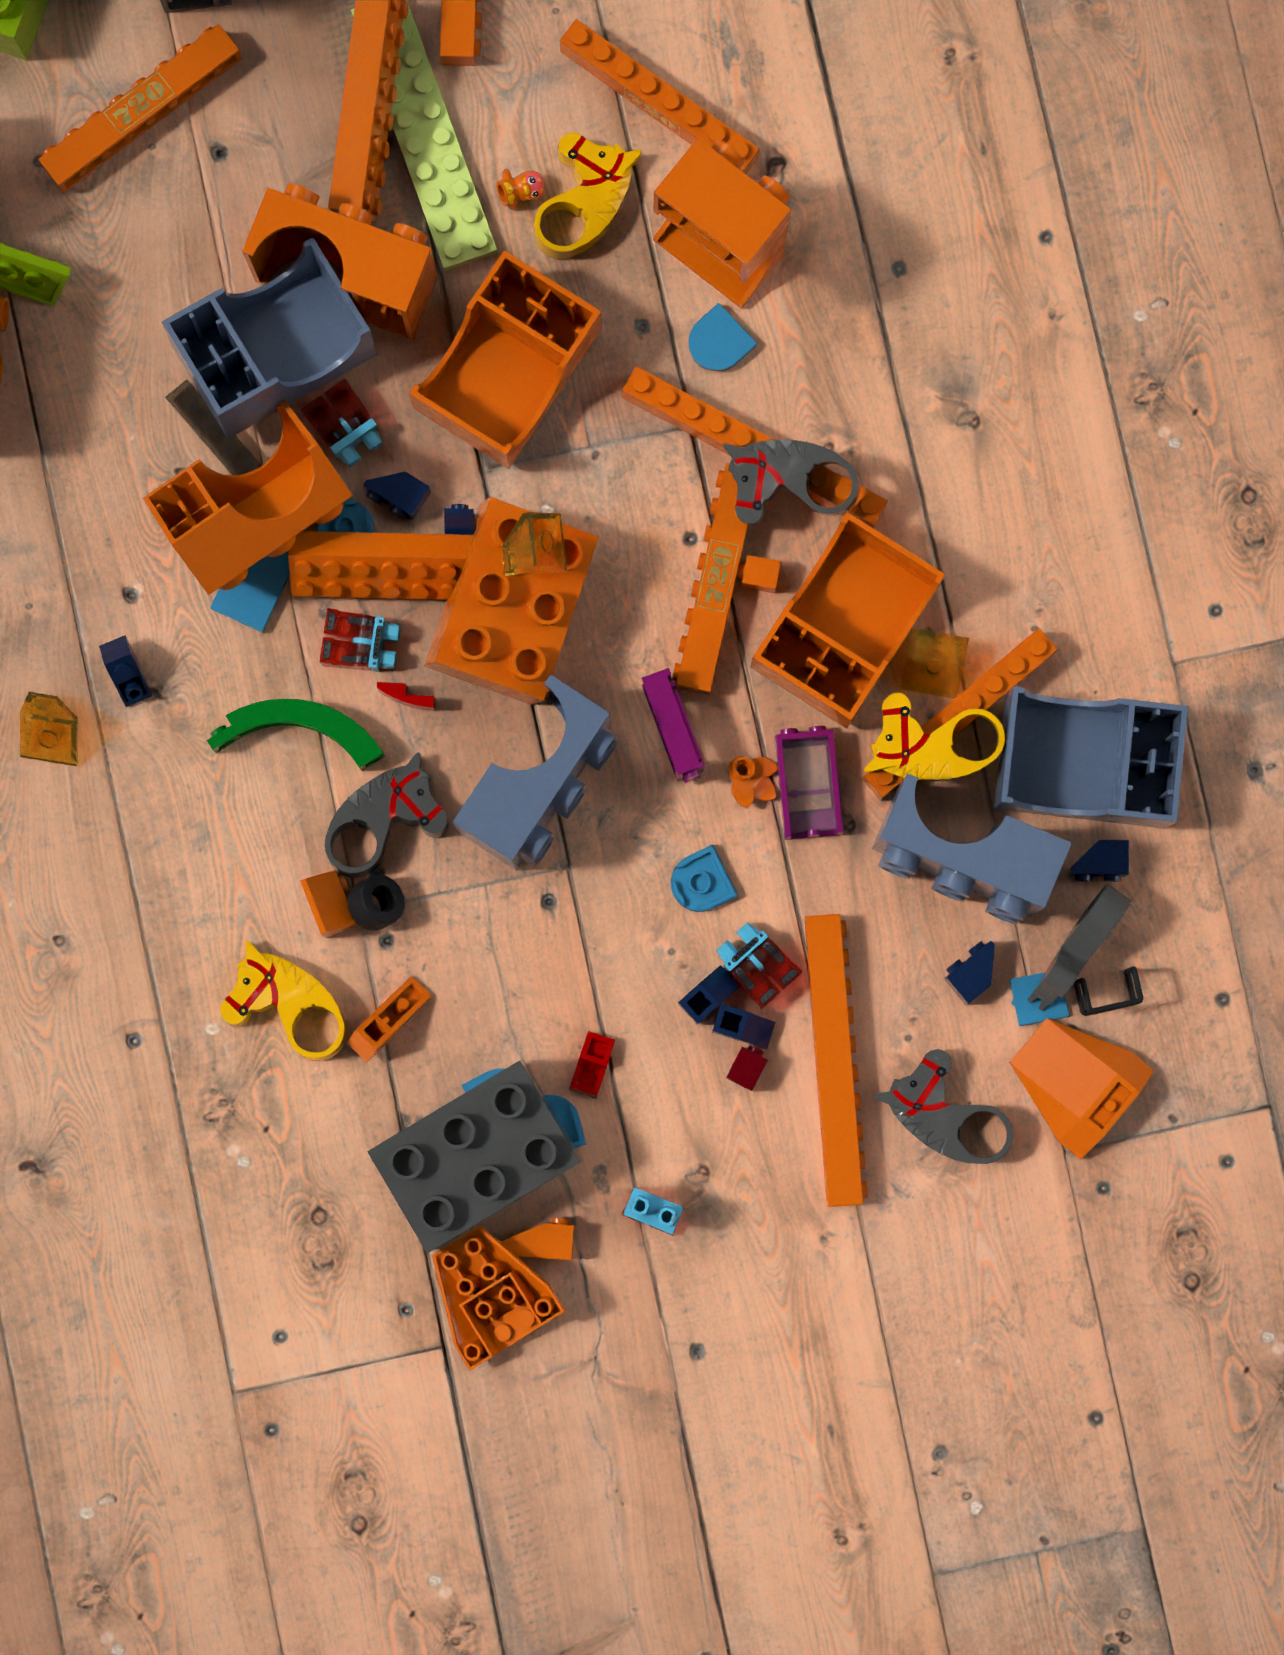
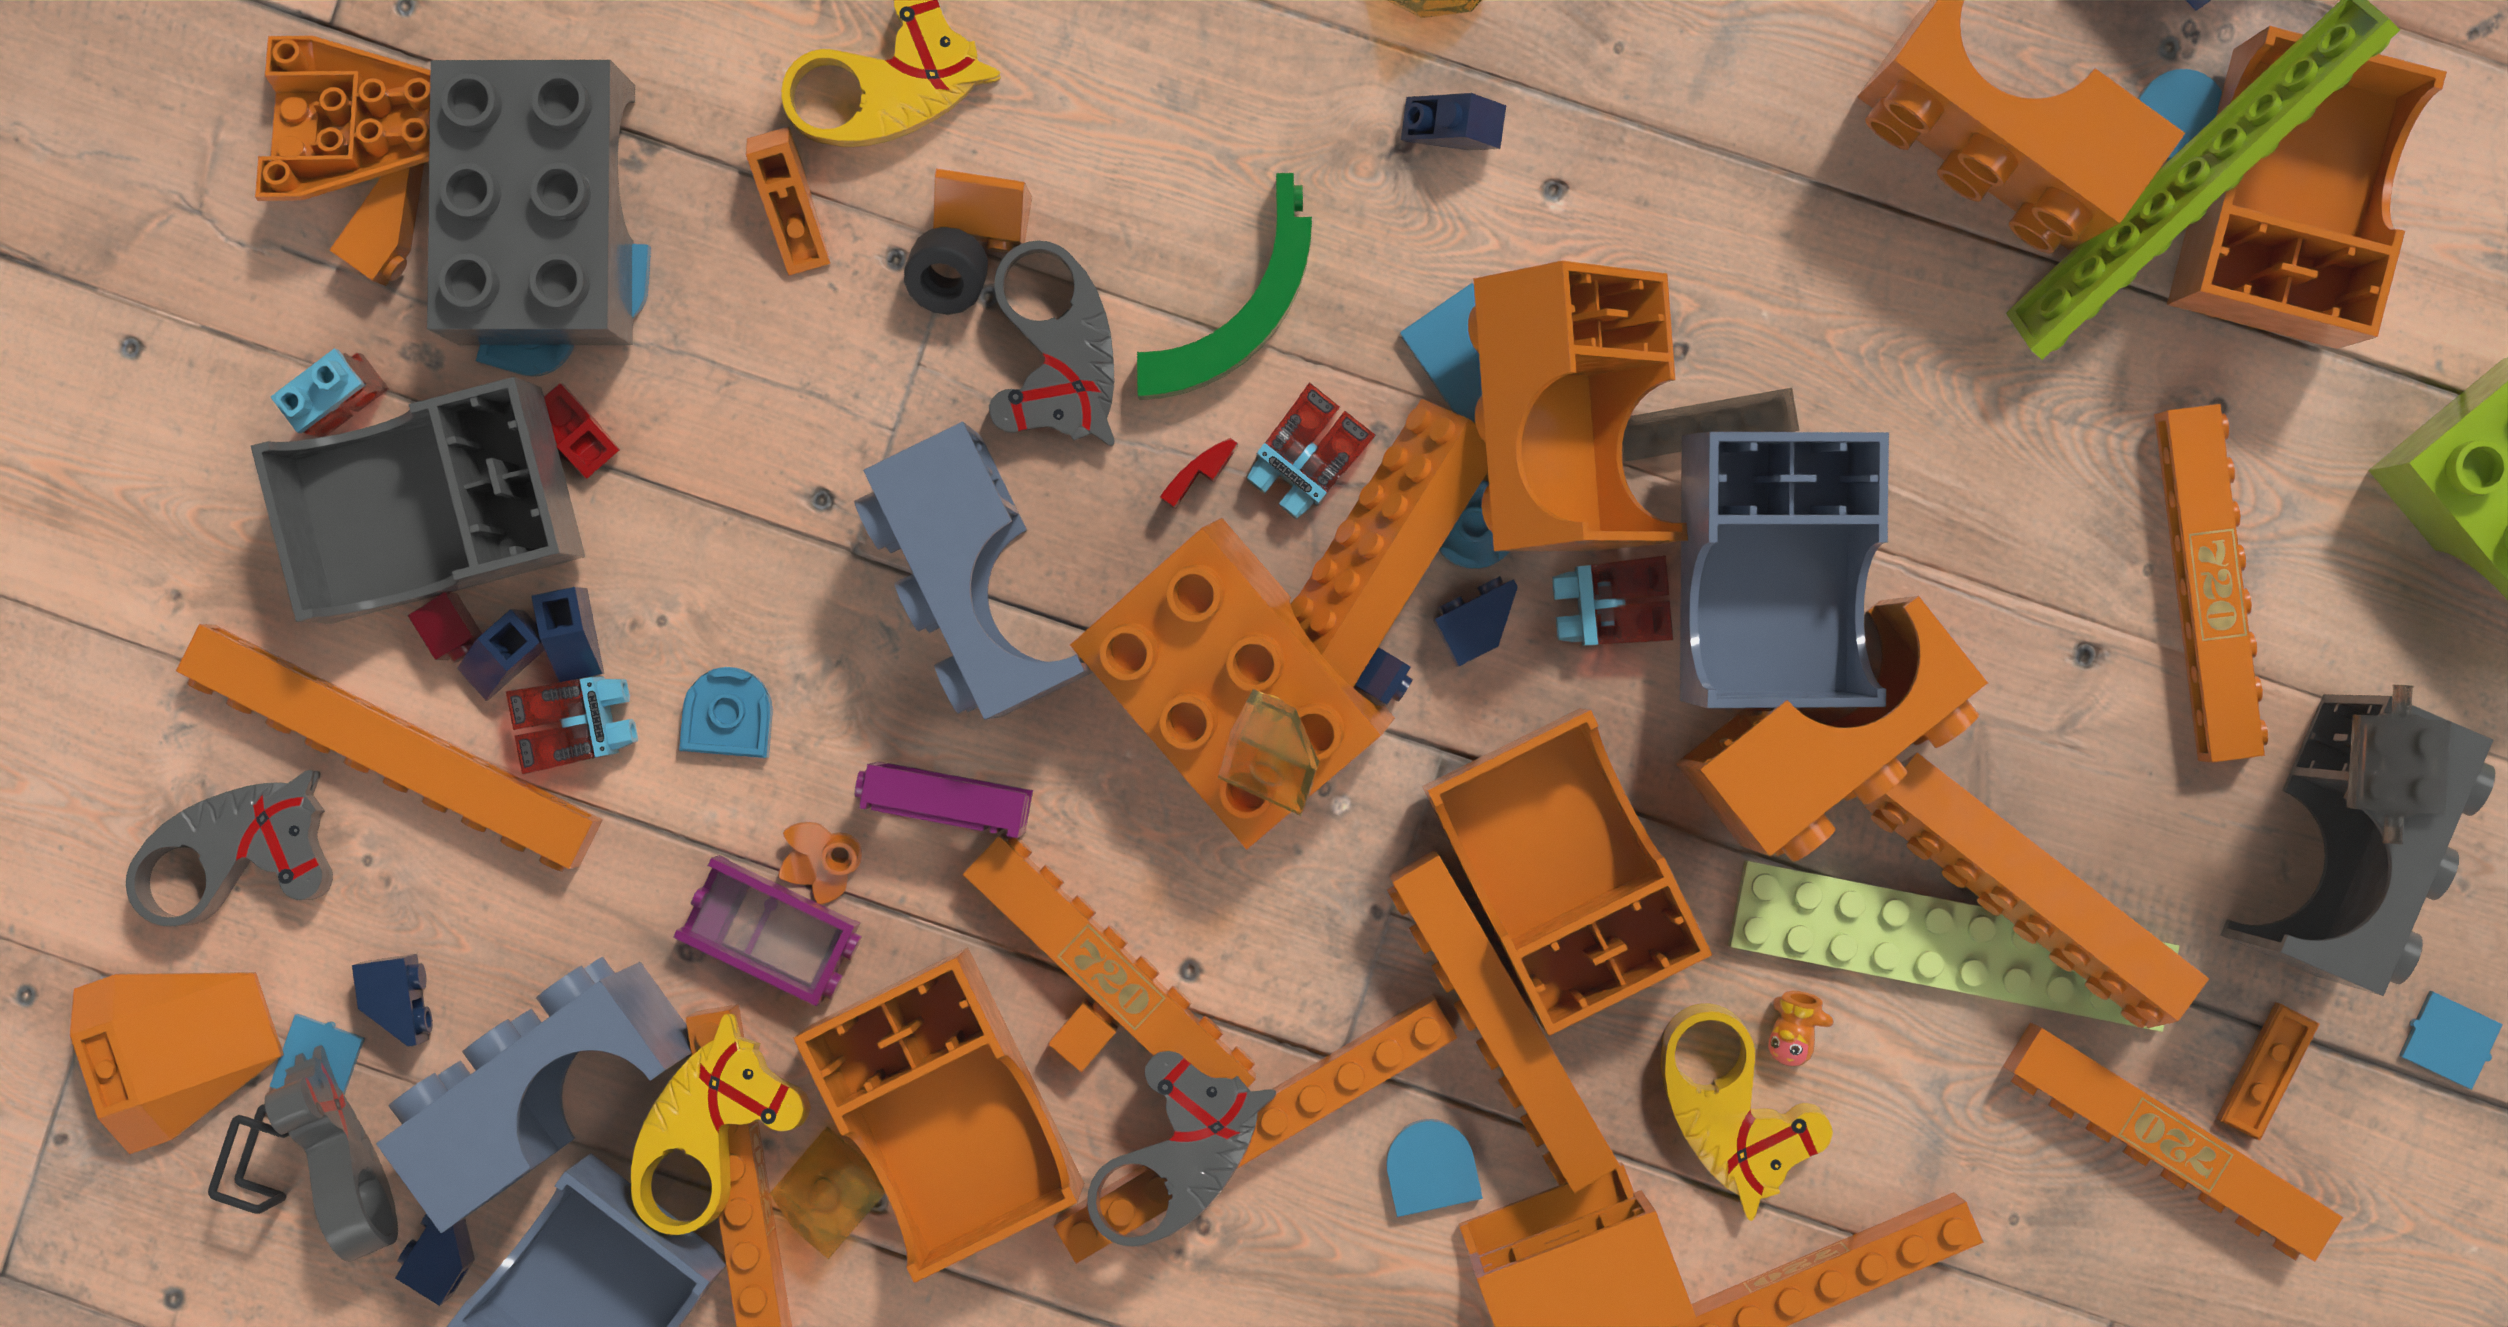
camera: 120 degrees right, 5 degrees up
none -> dark grey piece [251,377,586,624]
none -> orange brick [1387,850,1620,1193]

